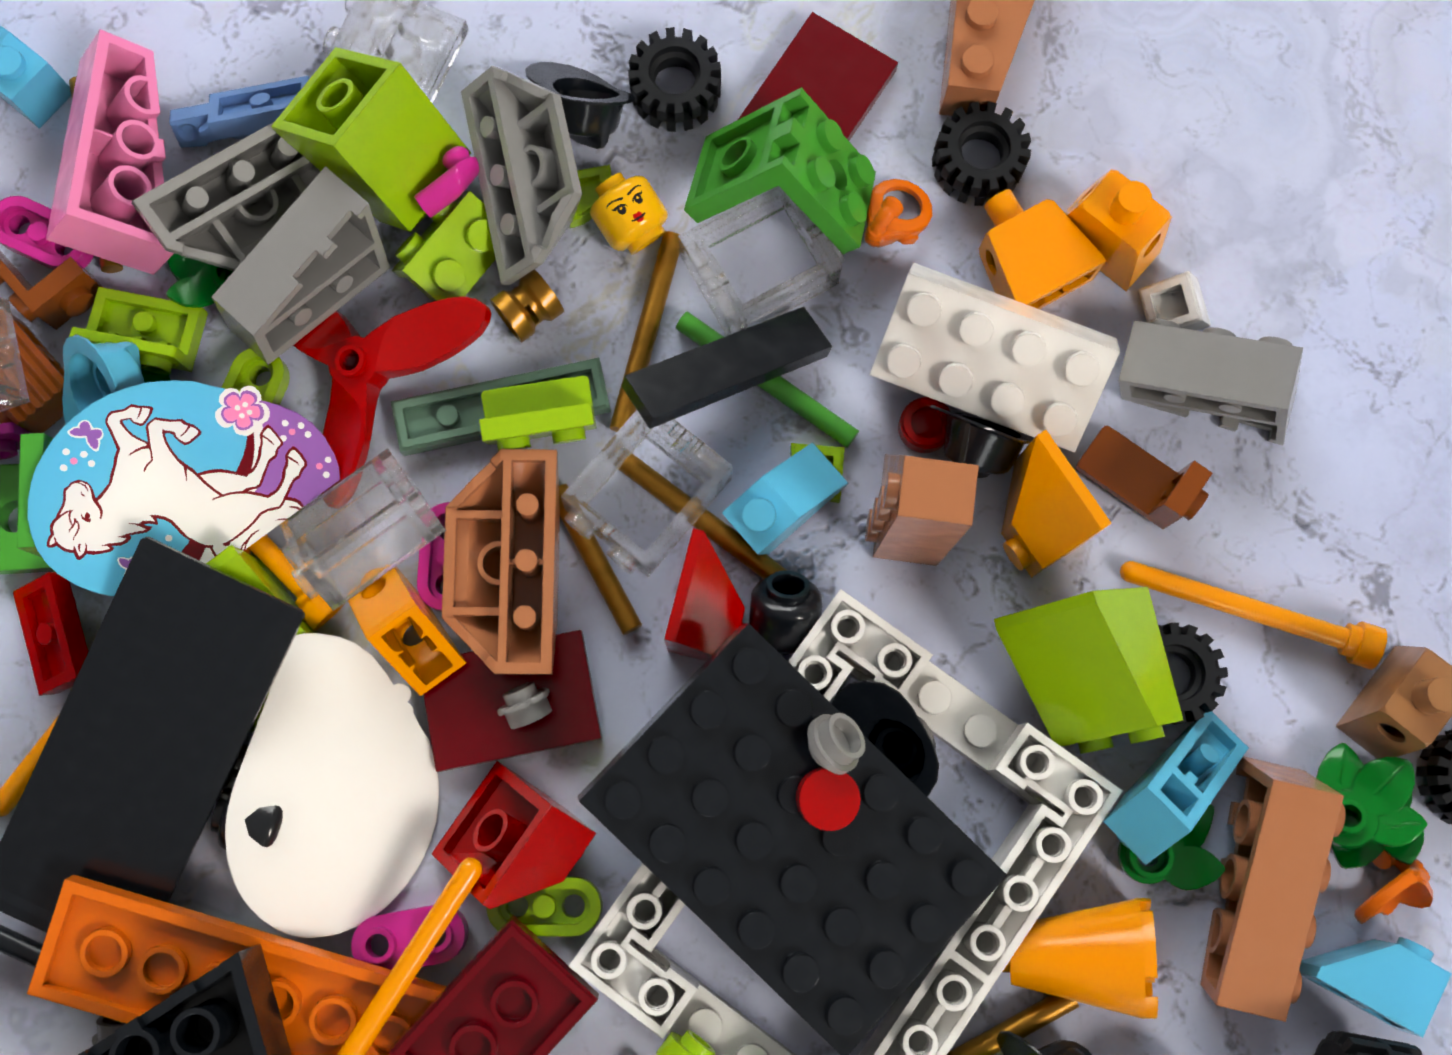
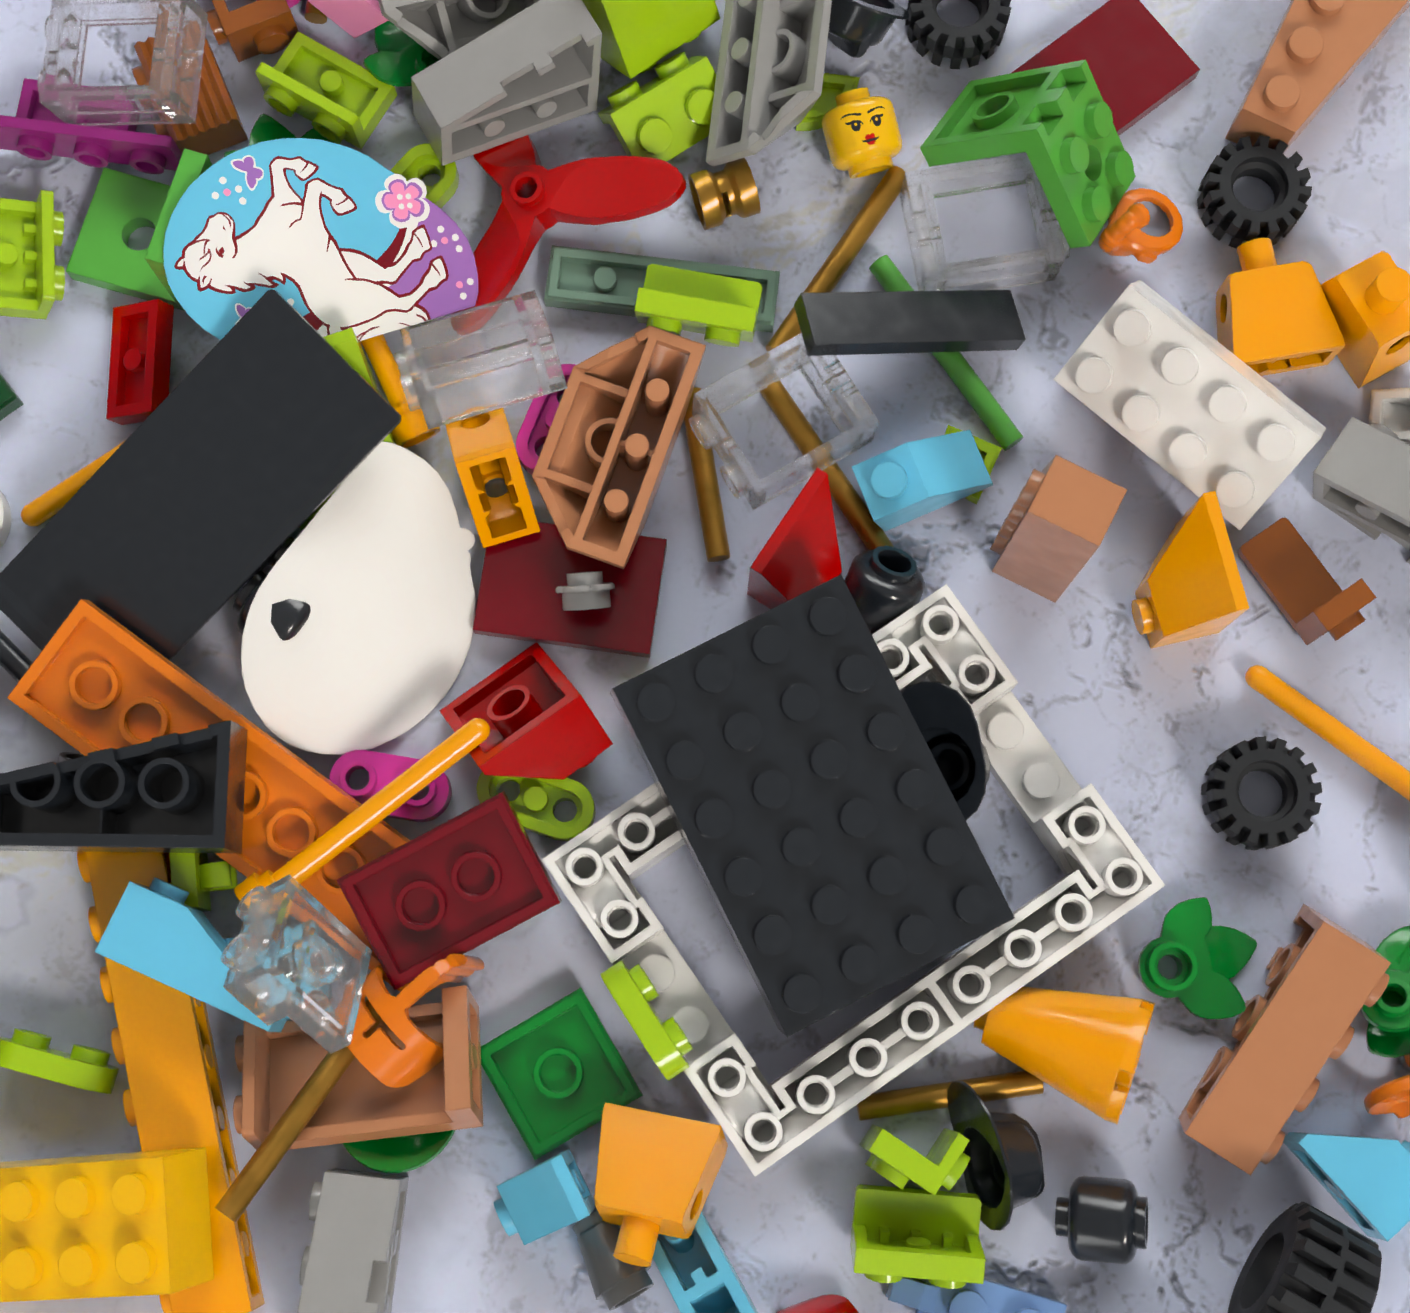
camera: 20 degrees right, 0 degrees up
medium azure piece [62,334,144,424] -> none
dark pink arm [414,146,479,218] -> none
red tile [796,767,861,831] -> none
light grey plate [807,713,865,775] -> none
red tile [898,397,950,453] -> none
black piece [930,405,1034,478] -> none
lime slope [994,587,1184,754] -> none
medium azure slope [1103,711,1249,865] -> none

